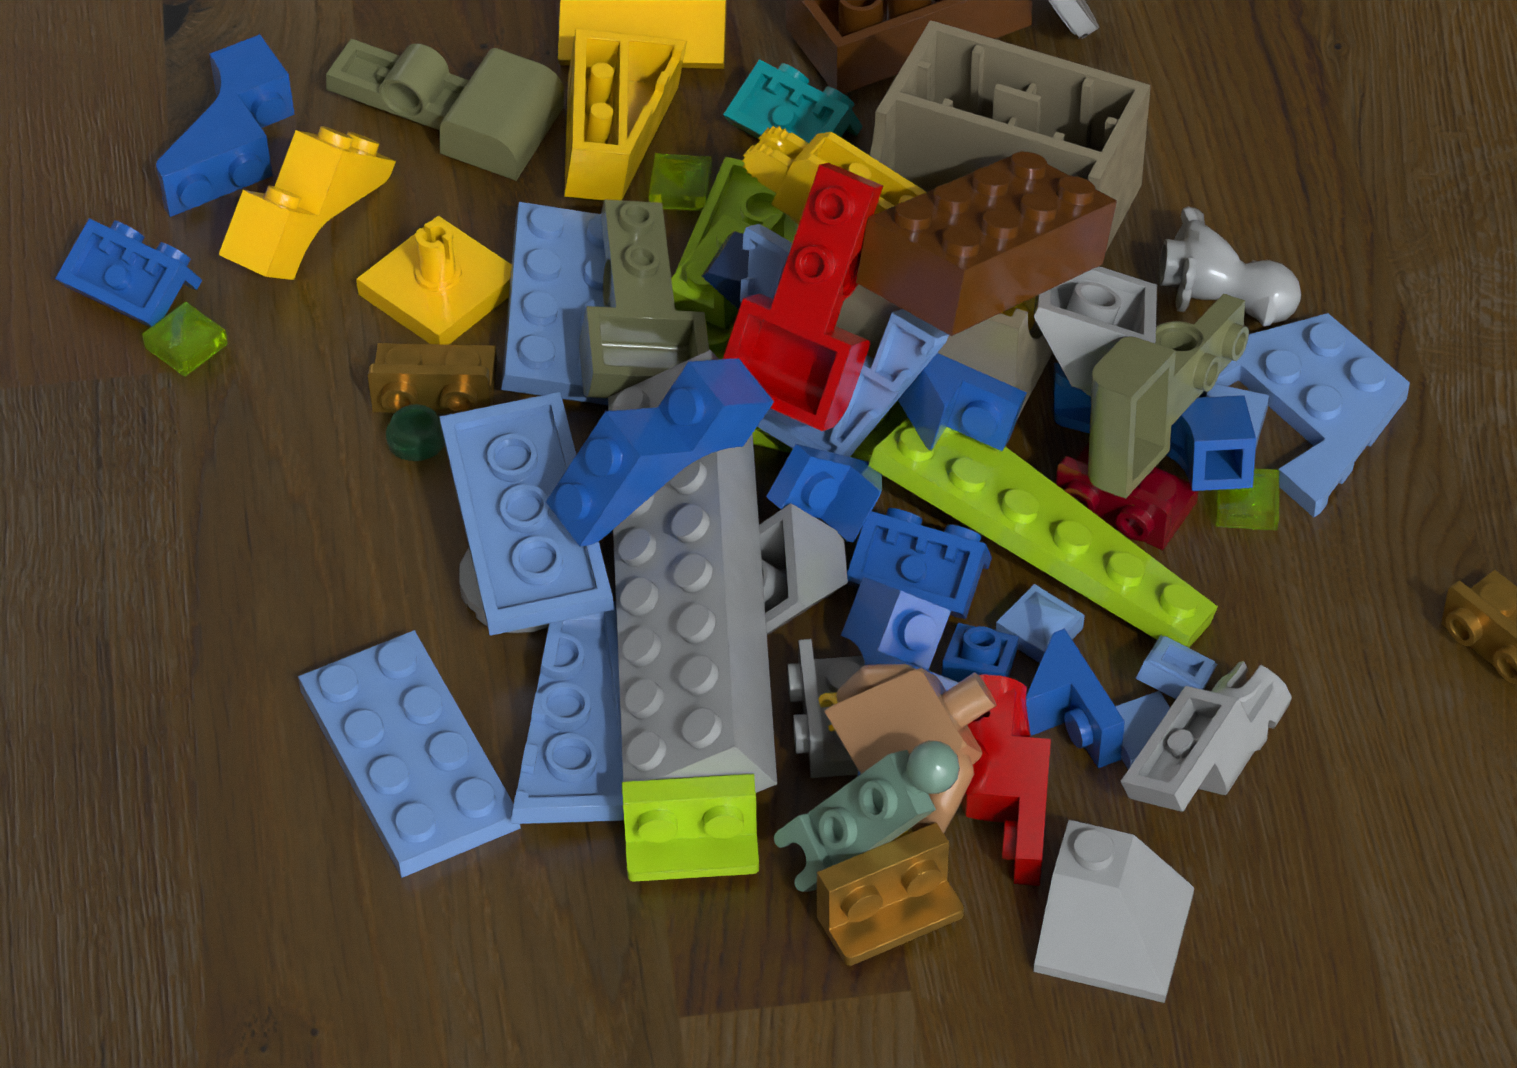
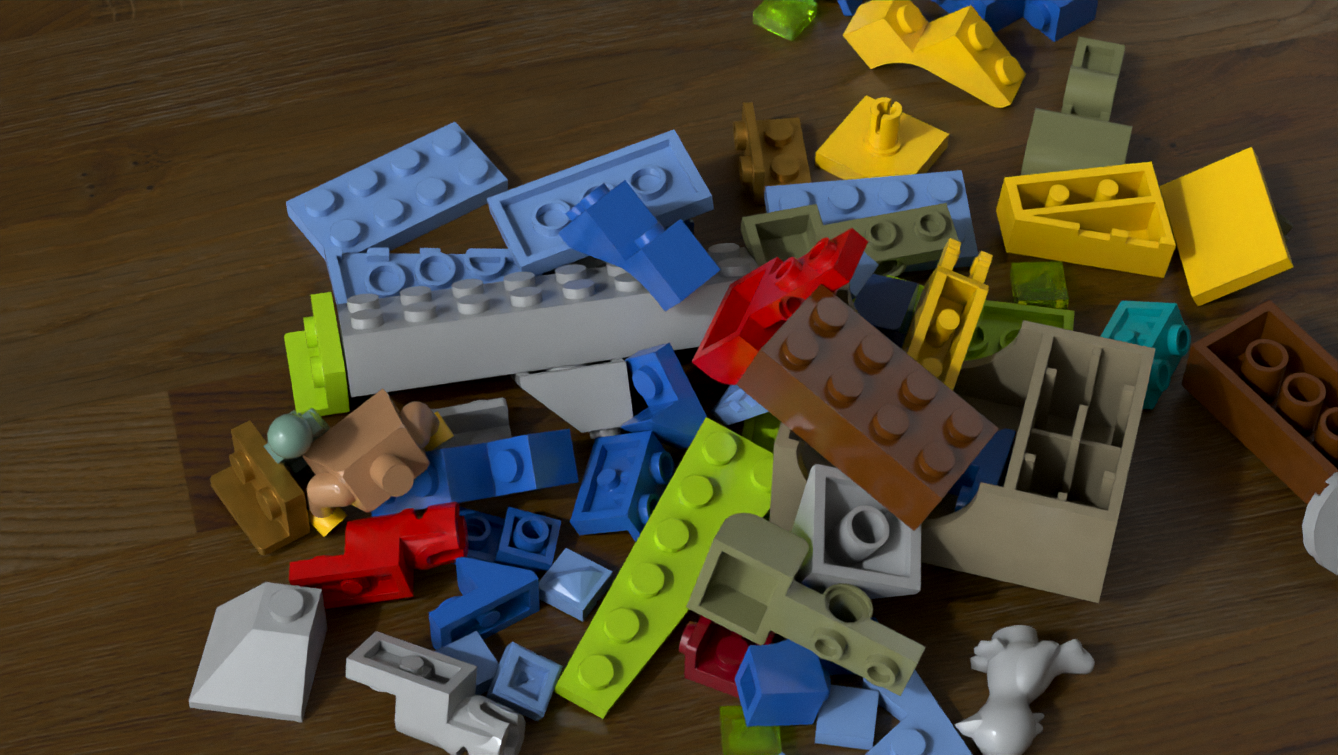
camera: 80 degrees right, 0 degrees up
clear green plate [386,404,445,461] -> none
blue slope [898,353,1027,451] -> none

